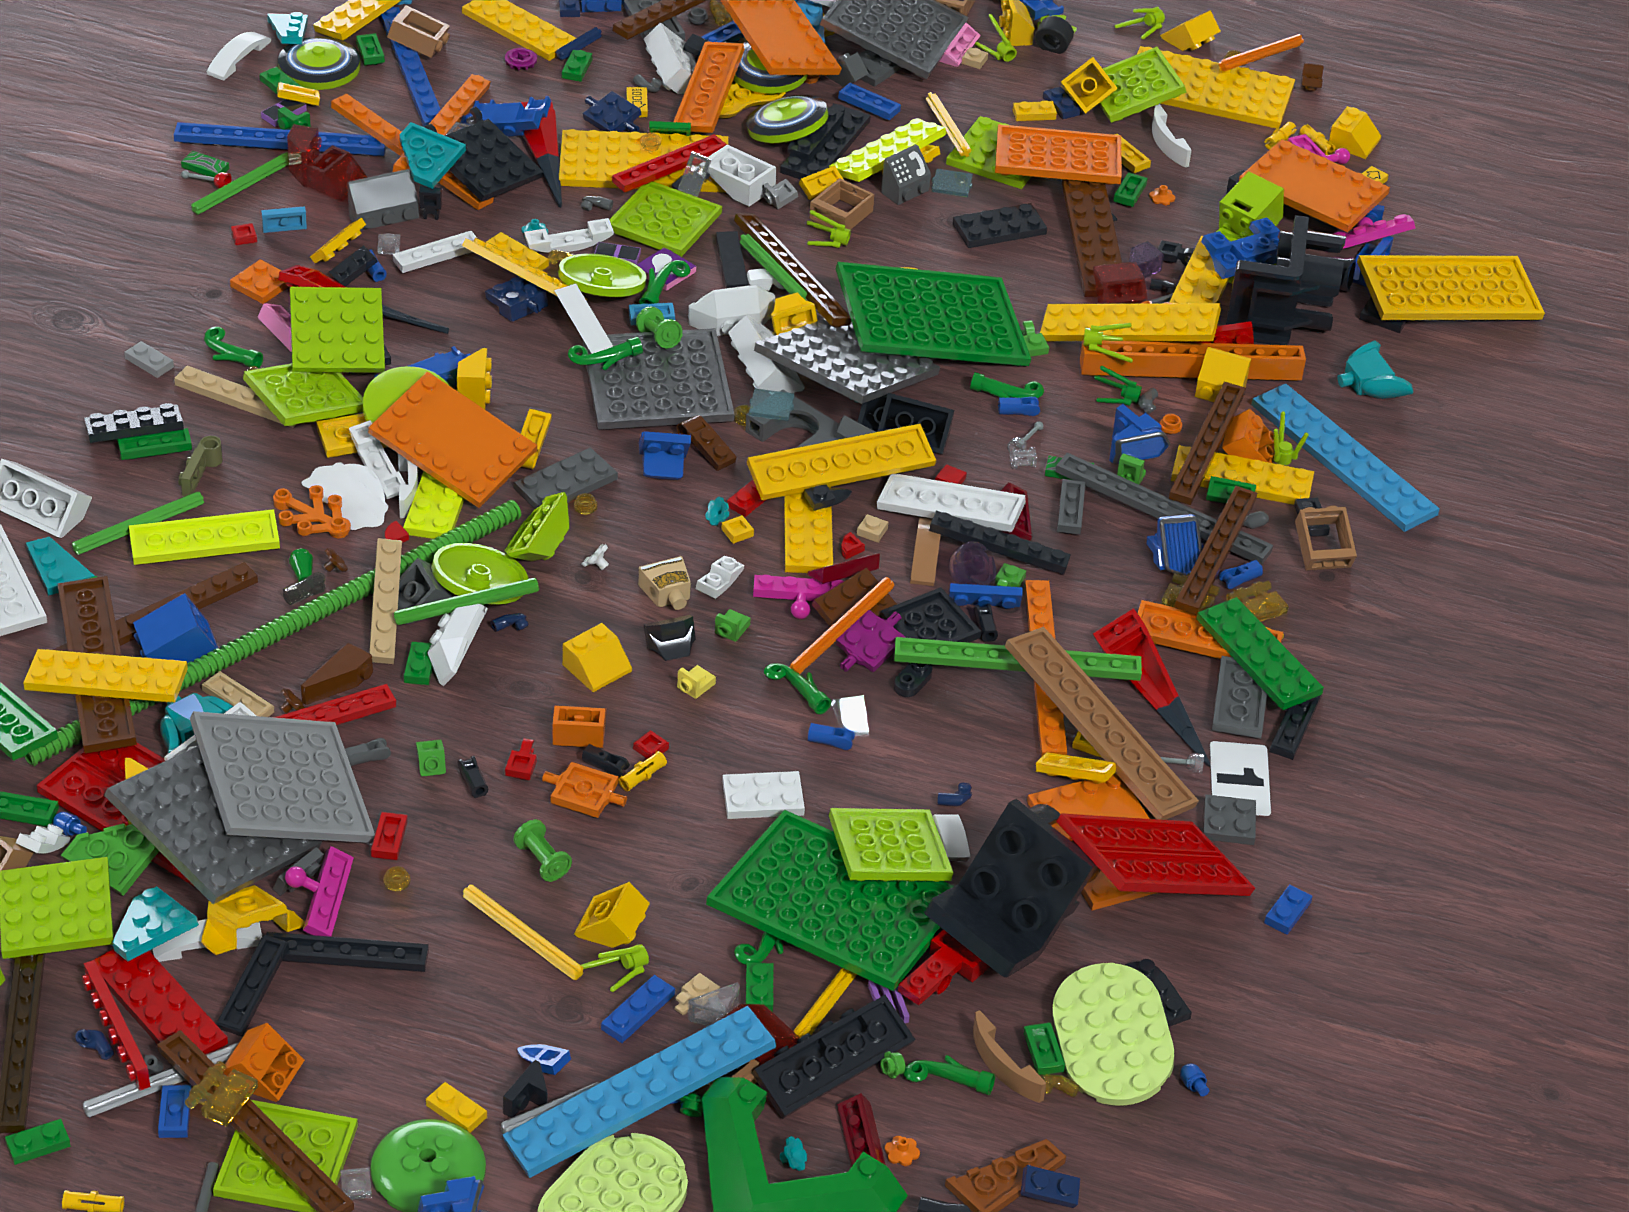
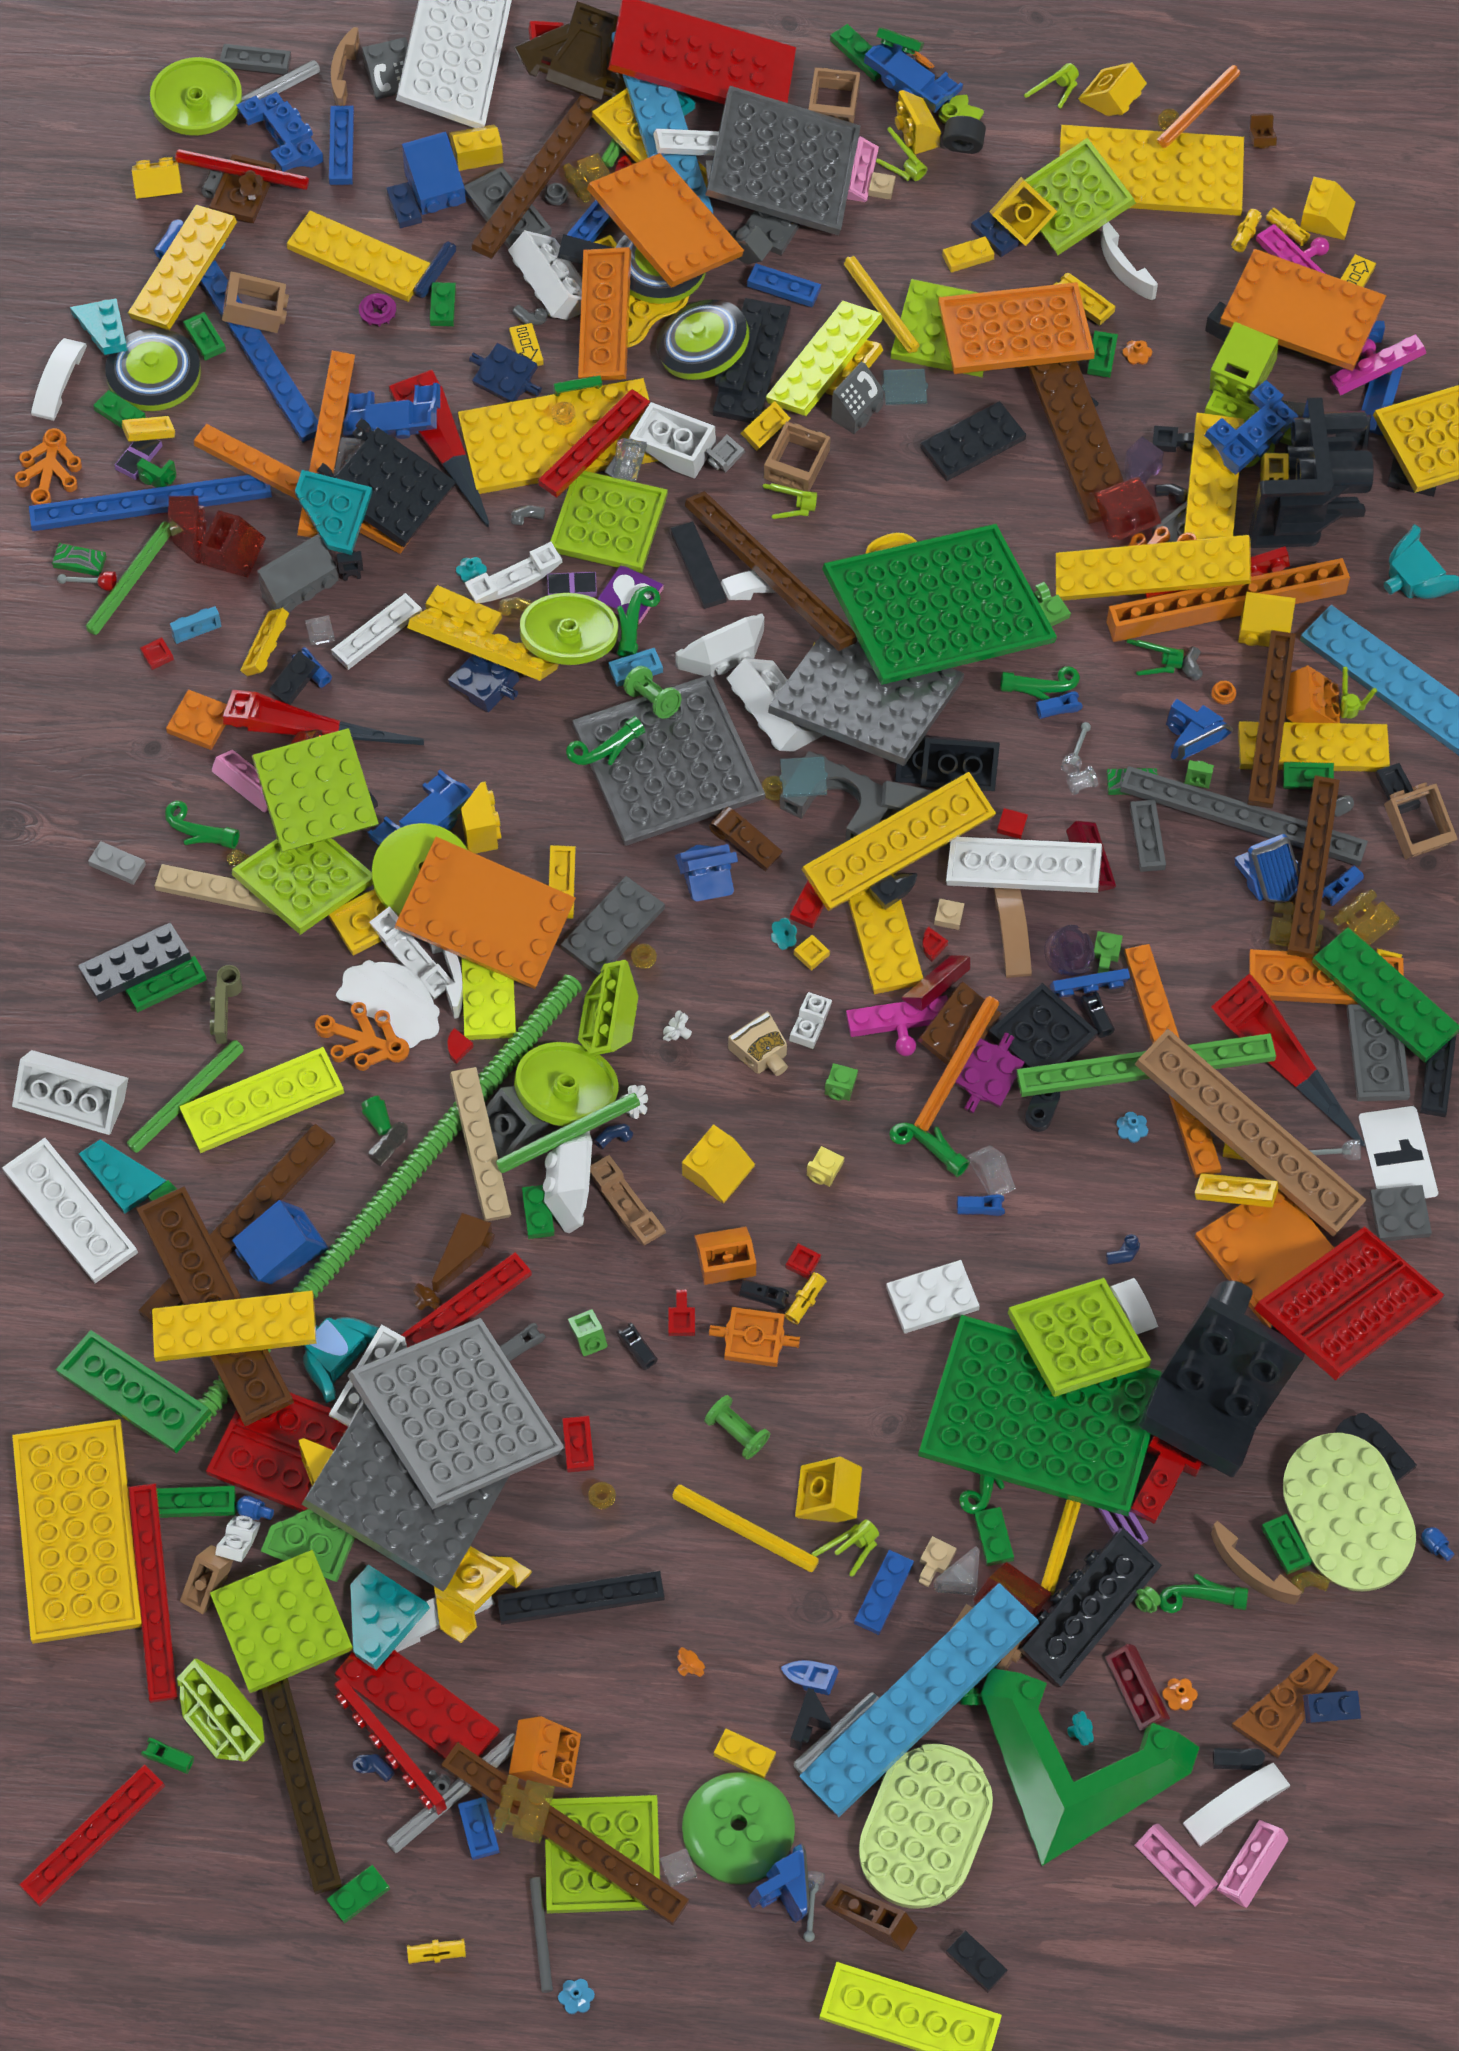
camera: 10 degrees left, 20 degrees up
tan tile [202,671,274,717] -> none
black tile [216,934,289,1037] -> none
dark grey plate [273,847,324,896] -> none
dark pink plate [285,846,354,937] -> none
reddish brown plant [324,548,348,572] -> none
white sticker [554,284,613,354] -> none
black slope [644,615,696,661] -> none
bright green axle [740,234,807,300] -> none
yellow slope [771,292,818,335] -> none
black plate [929,510,1071,575] -> none
lime plant [1083,323,1133,363] -> none
none -> orange plant [15,428,82,505]
none -> medium nougat slope [590,1155,666,1246]
none -> white plant [620,1085,648,1119]
none -> orange plant [677,1647,705,1677]
none -> dark azure plant [1116,1112,1148,1143]

